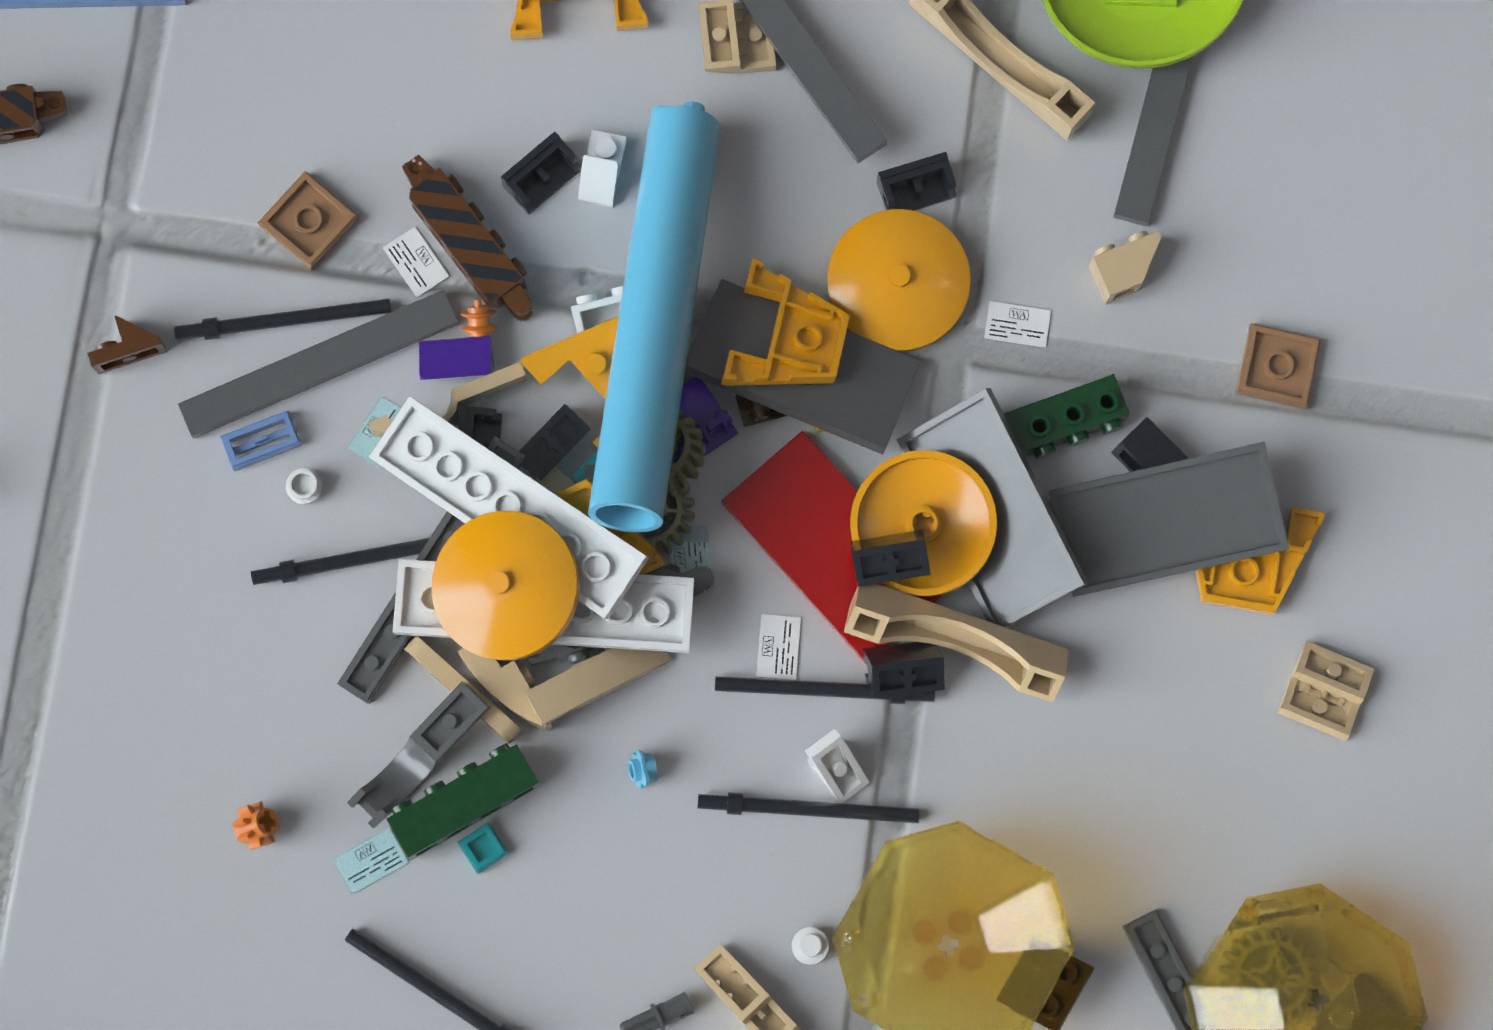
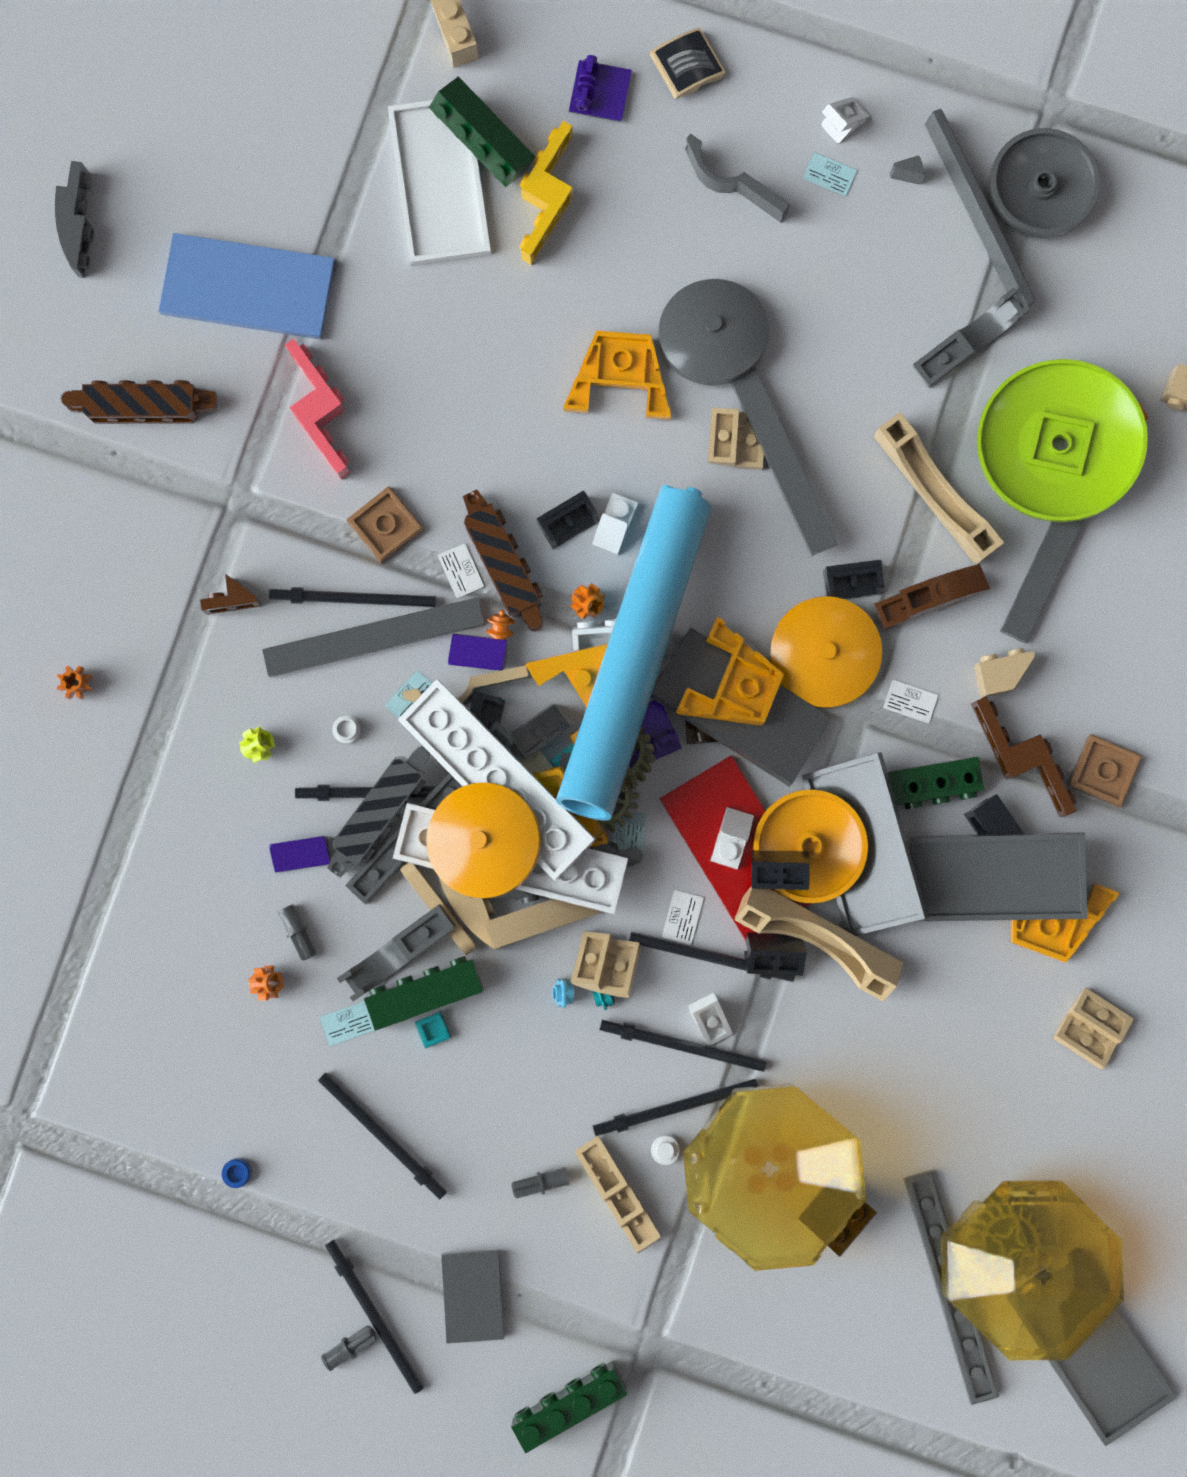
camera: 15 degrees right, 5 degrees up
medium blue tile [220,410,302,471] -> none
none -> neon yellow gear [239,726,275,763]
none -> dark purple slope [269,836,330,873]
none -> dark grey axle [278,904,316,961]
none -> coral bracket [285,338,350,479]
none -> dark grey hinge [327,745,431,878]
none -> orange gear [570,583,606,619]
none -> tan slope [571,931,641,998]
none -> teal plate [592,991,615,1010]
none -> black bar [592,1078,759,1137]
none -> white slope [710,807,754,869]
none -> reddish brown slope [874,564,991,631]
none -> reddish brown bracket [971,696,1076,817]

